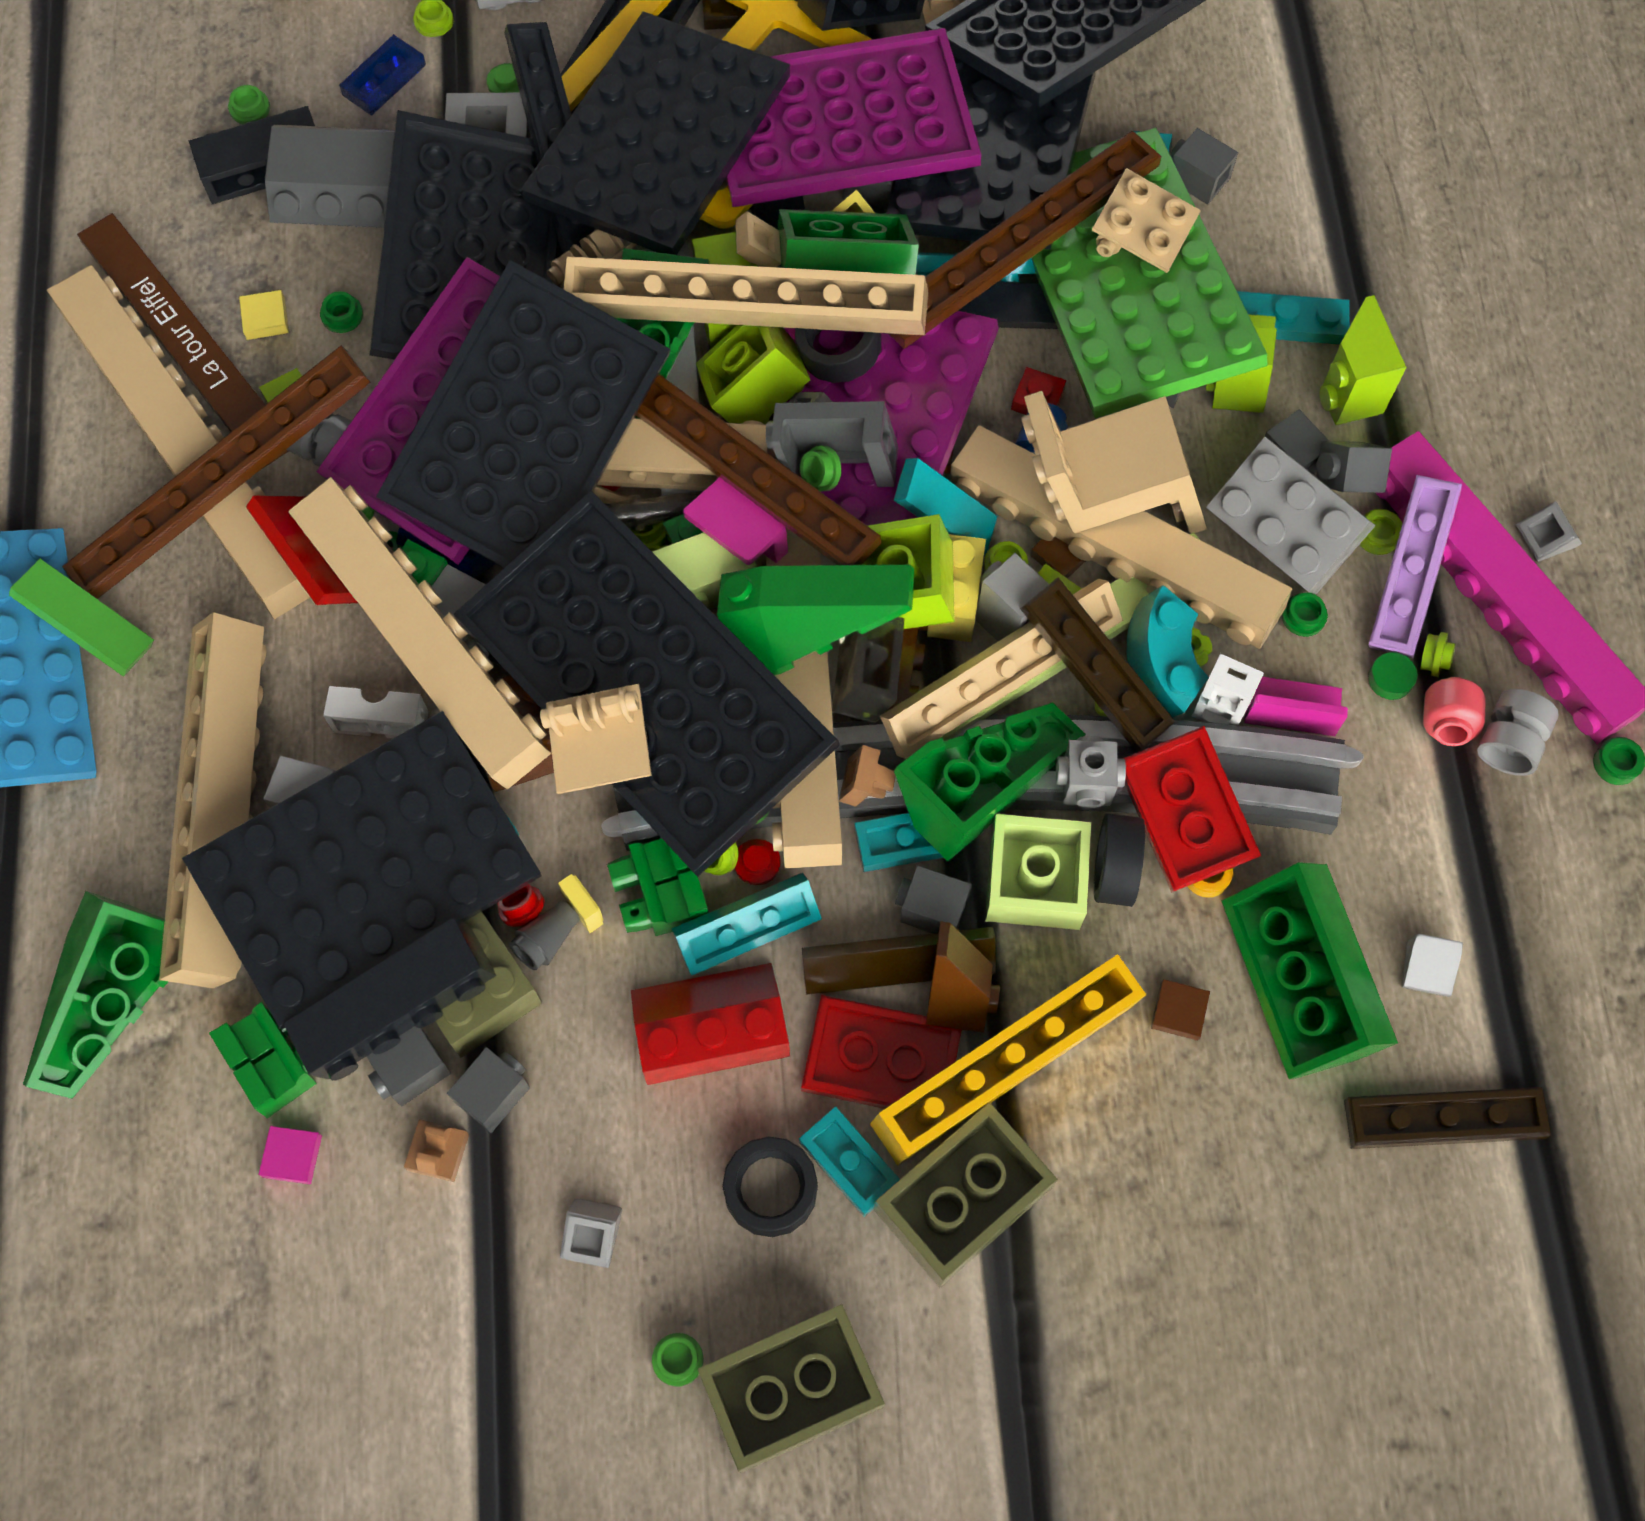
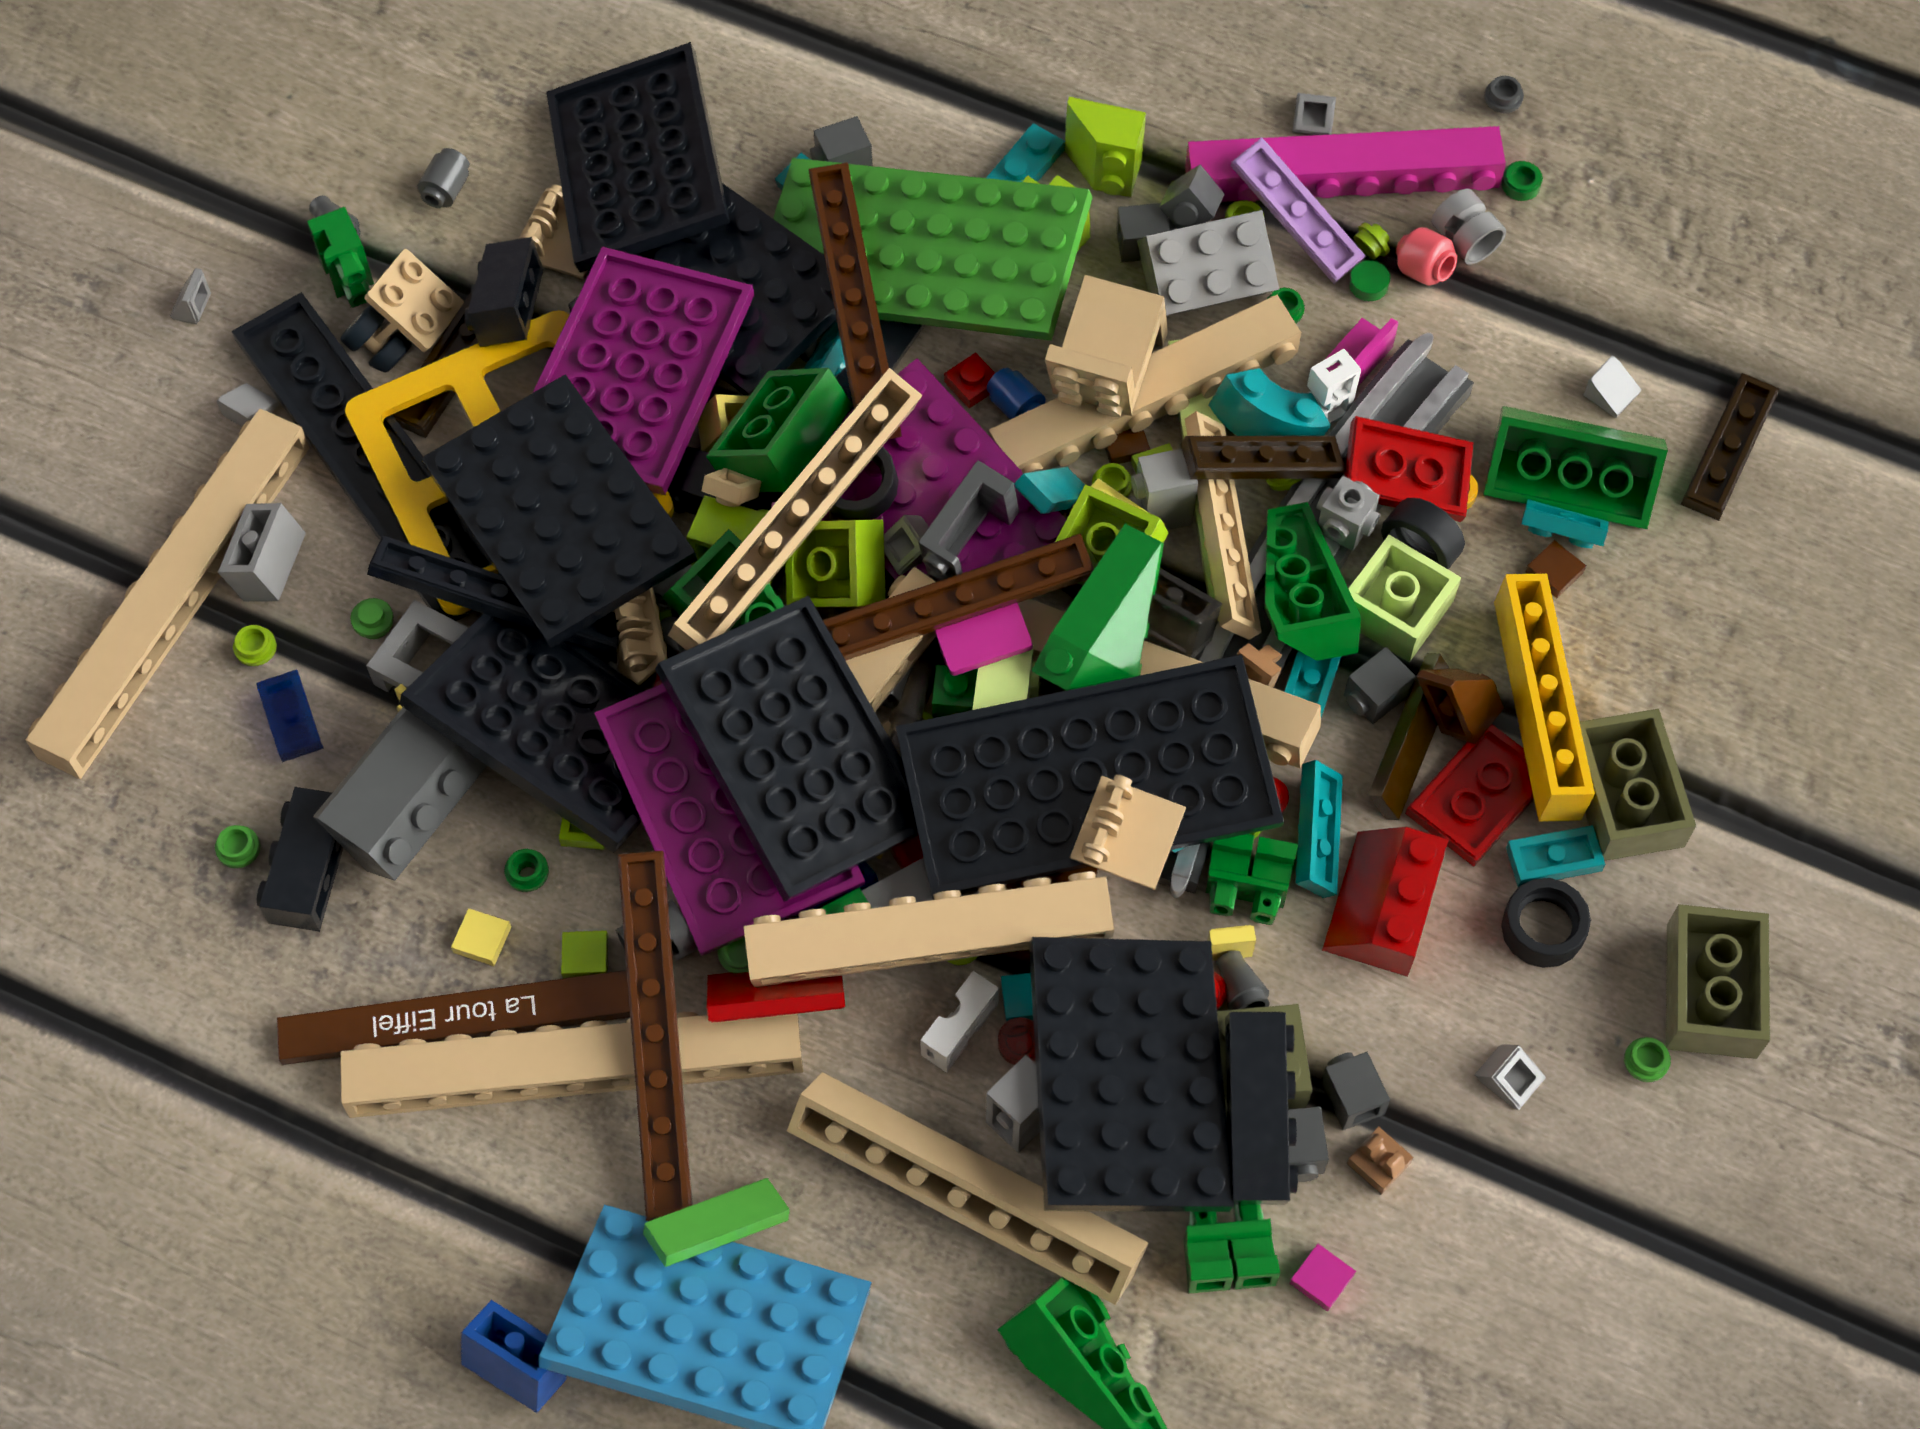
camera: 60 degrees left, 5 degrees down
bright green plate [800,446,841,491] -> none
tan hinge [1092,168,1201,273] -> none
none -> teal plate [1521,499,1609,548]

